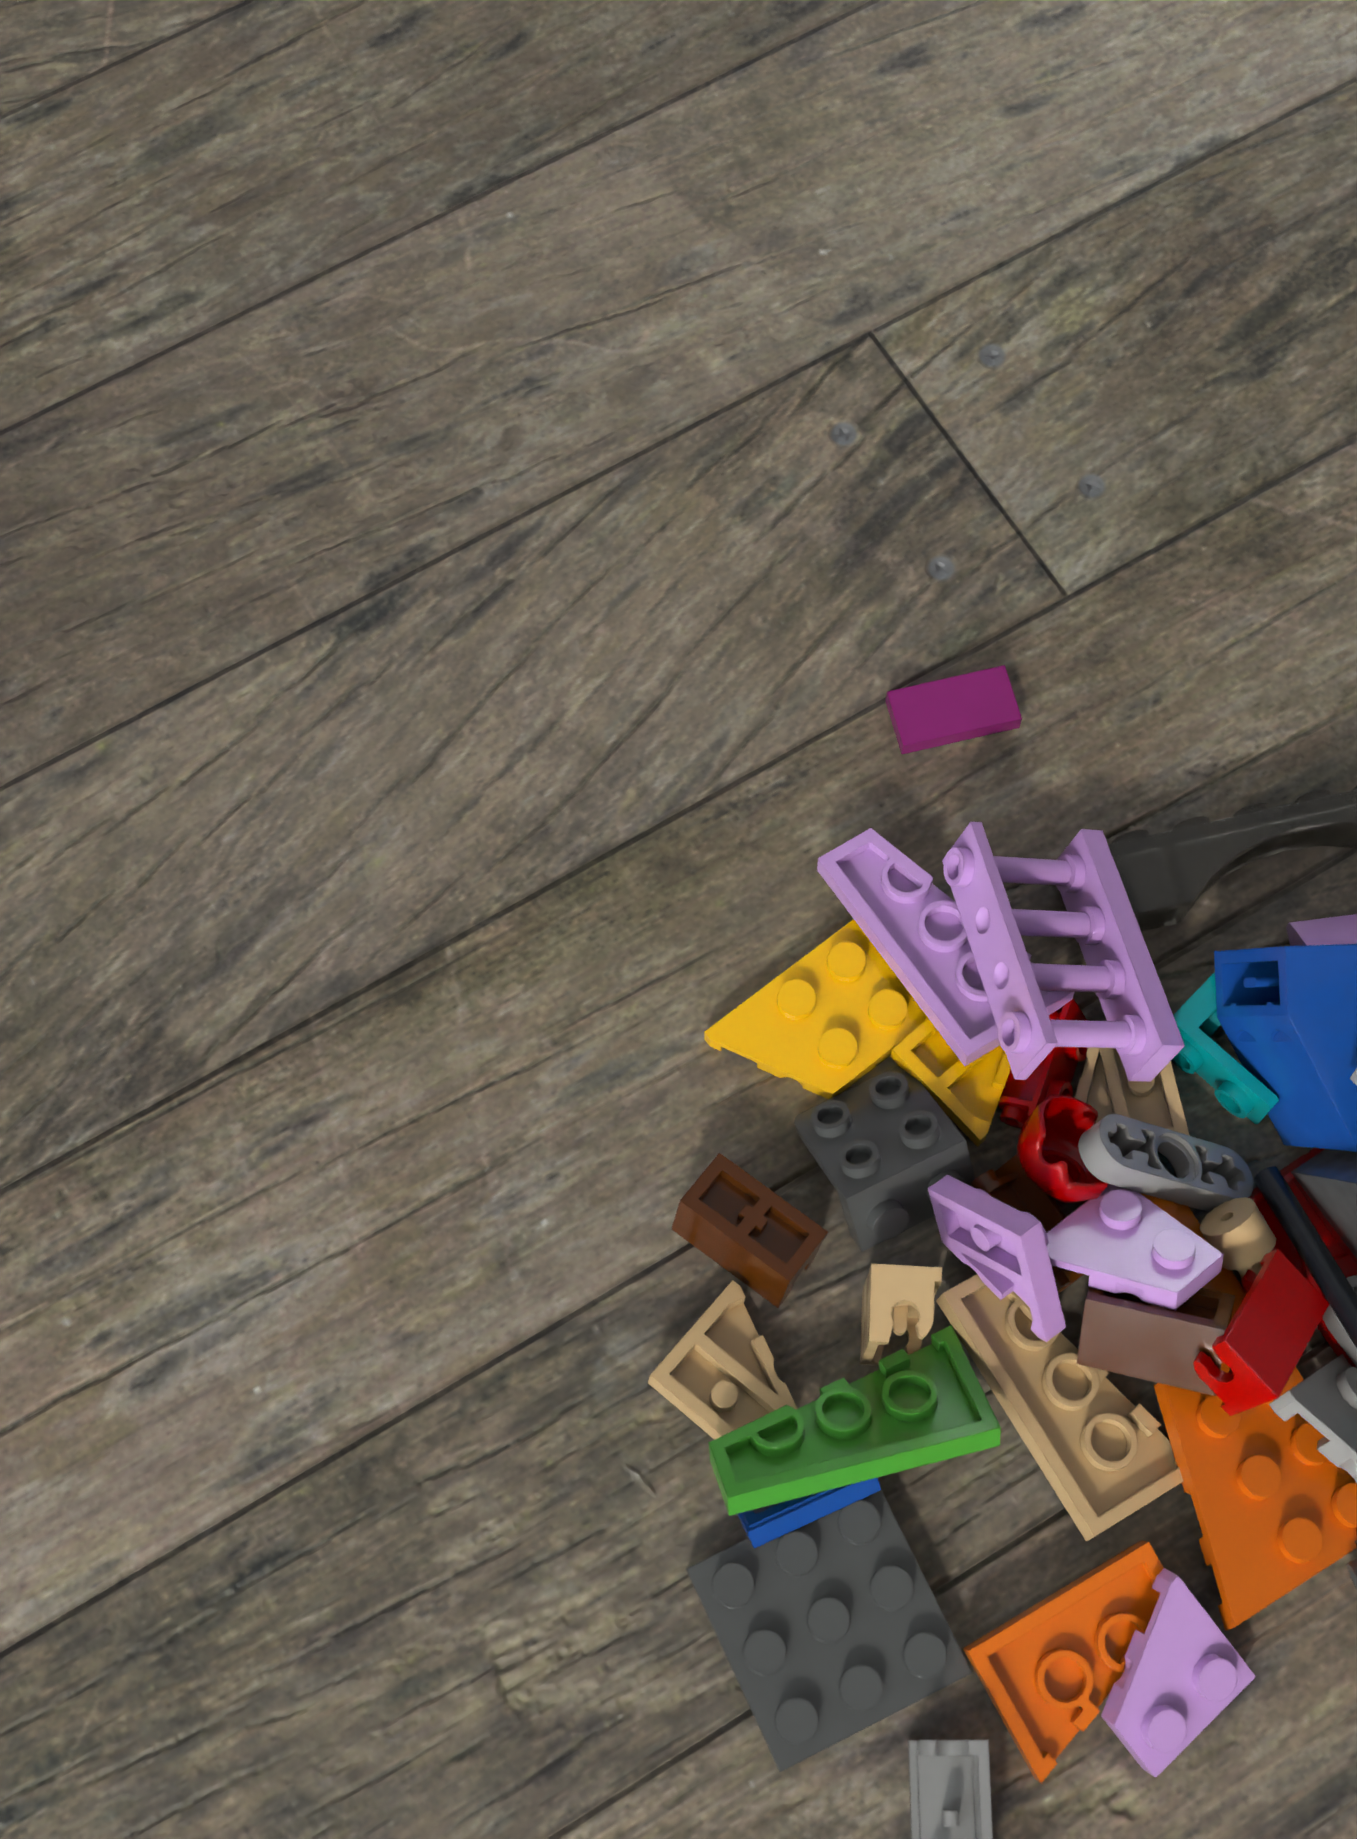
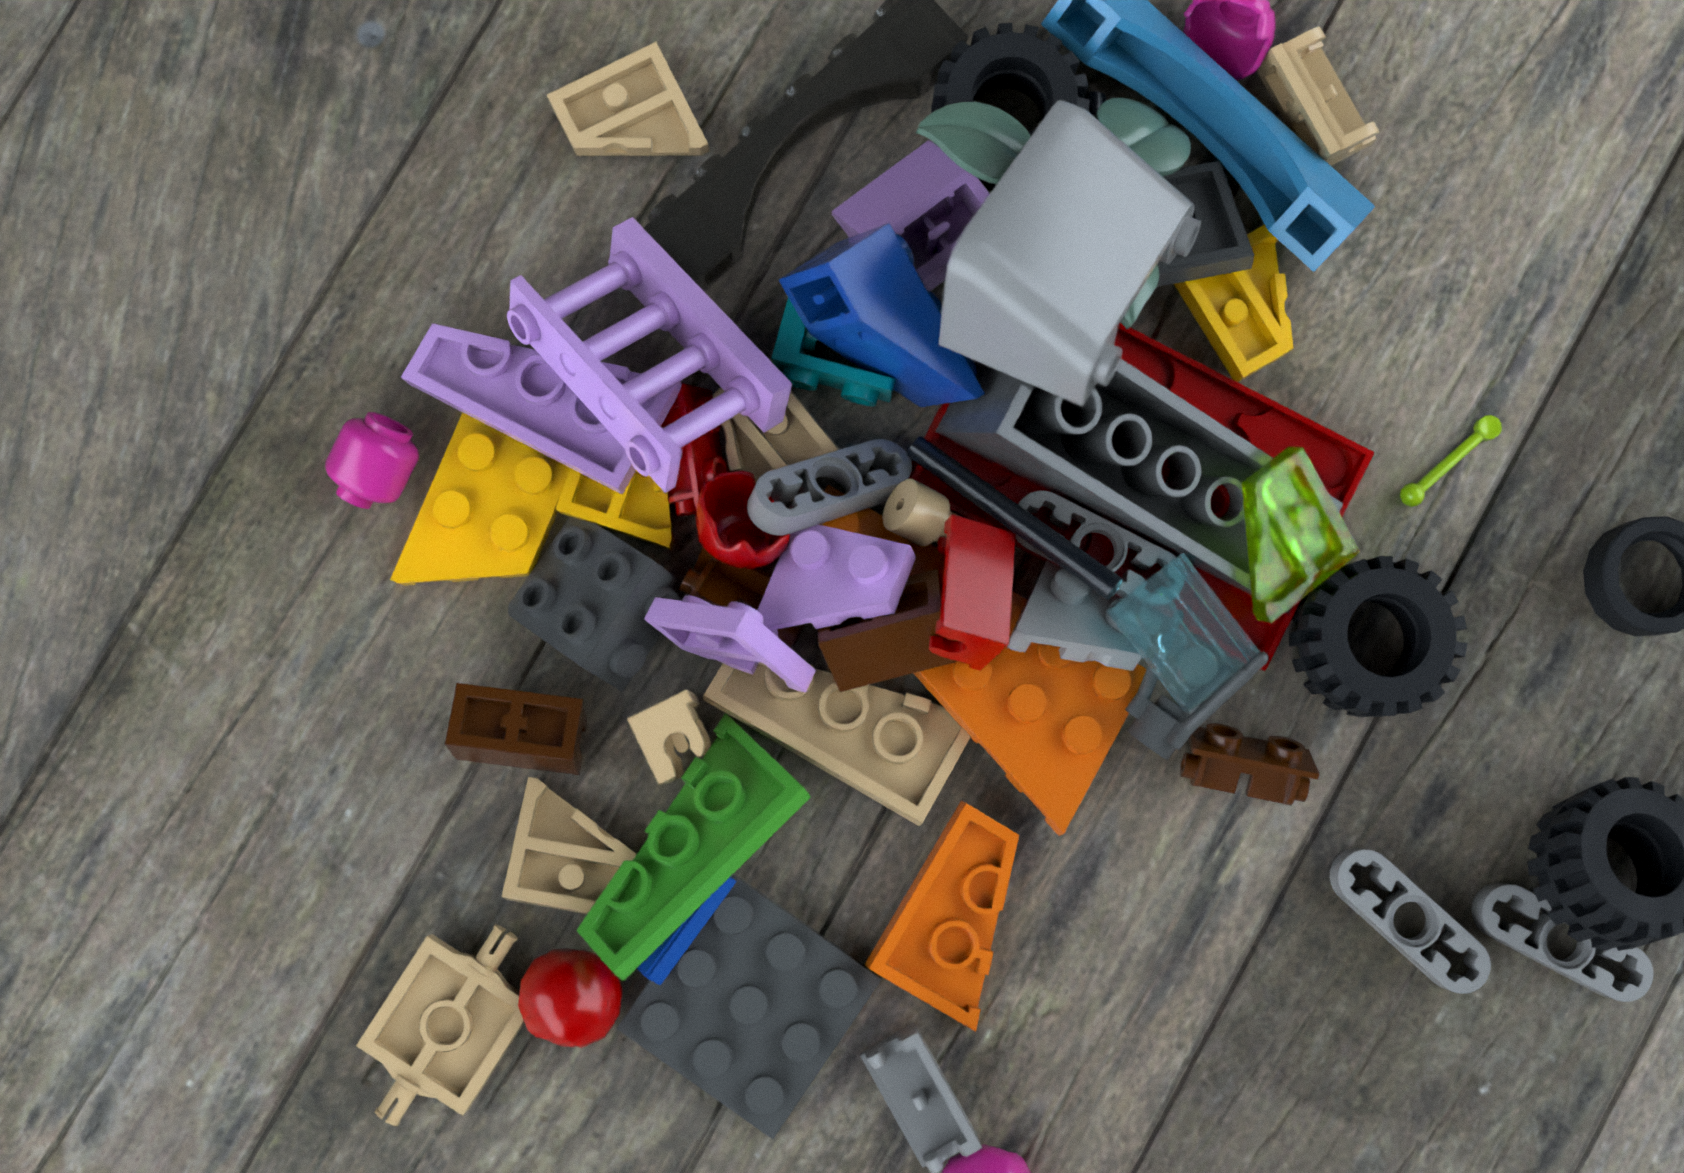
camera: 35 degrees left, 15 degrees up
magenta tile [885,665,1022,755] -> none
lavender wing [1101,1568,1256,1778] -> none
none -> dark pink head [325,412,420,509]
none -> tan plate [356,924,525,1126]
none -> red hair [518,948,623,1048]
none -> tan wing [547,42,710,156]

